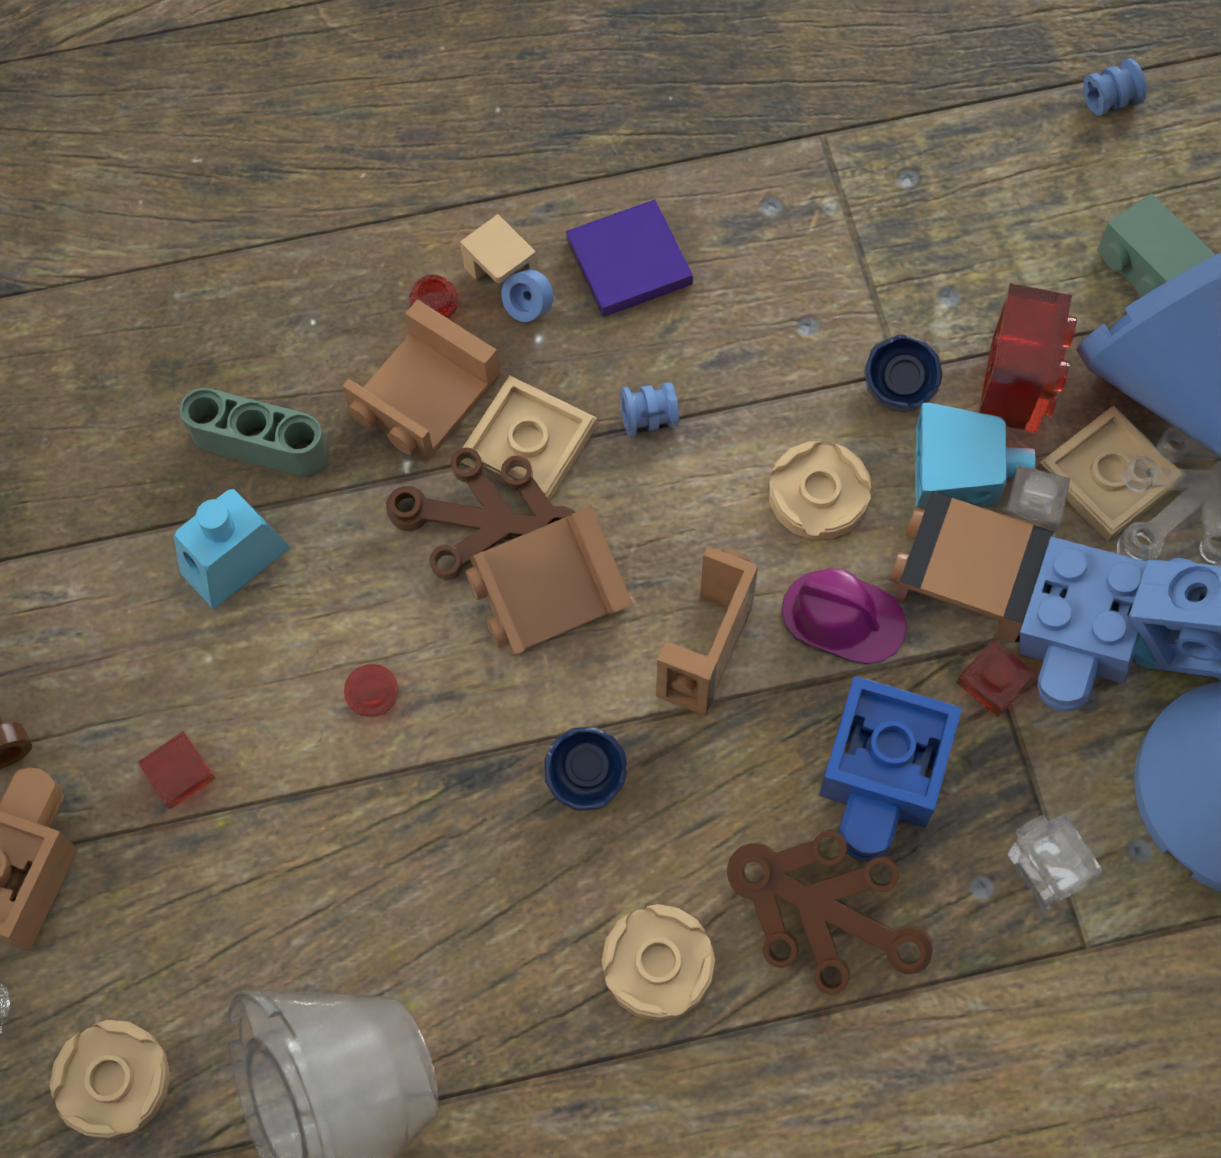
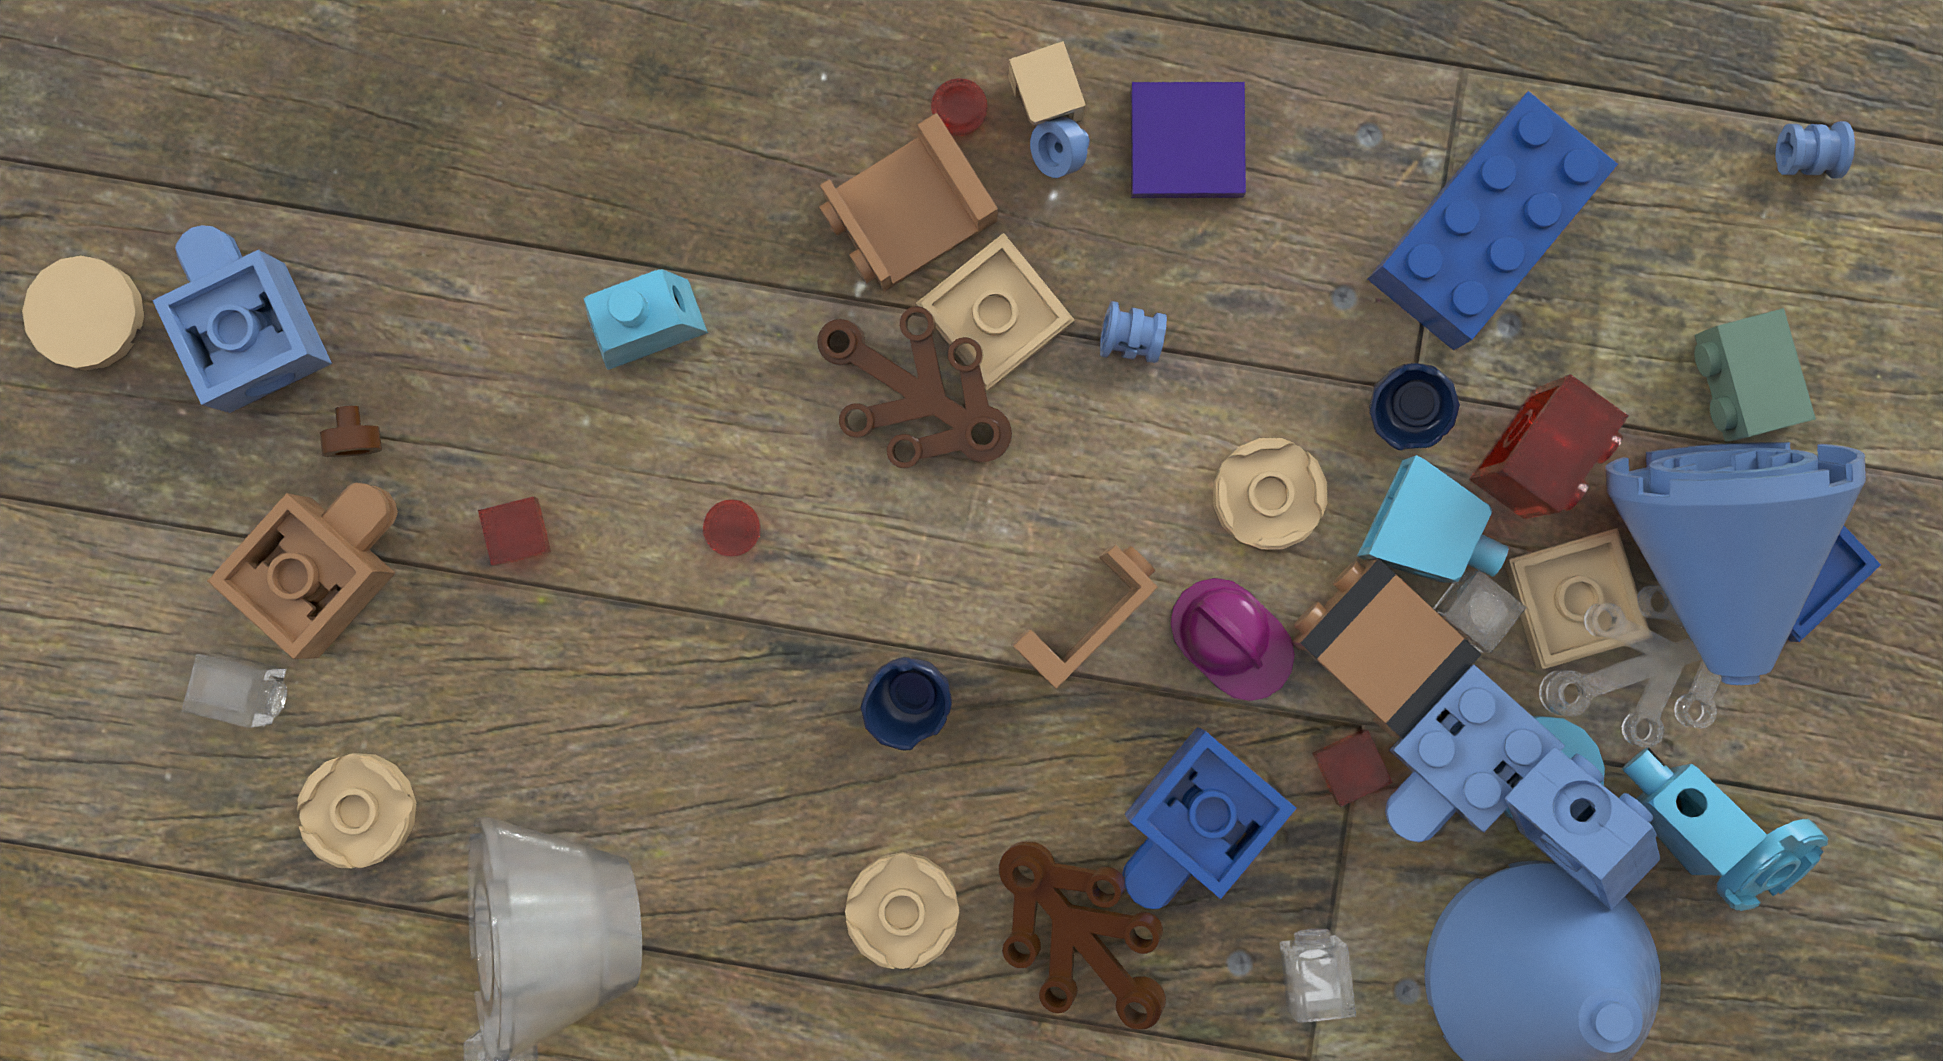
camera: 20 degrees right, 20 degrees up
sand green beam [179,388,329,476] -> none
medium nougat panel [465,506,633,655] -> none
none -> blue brick [1367,91,1618,351]

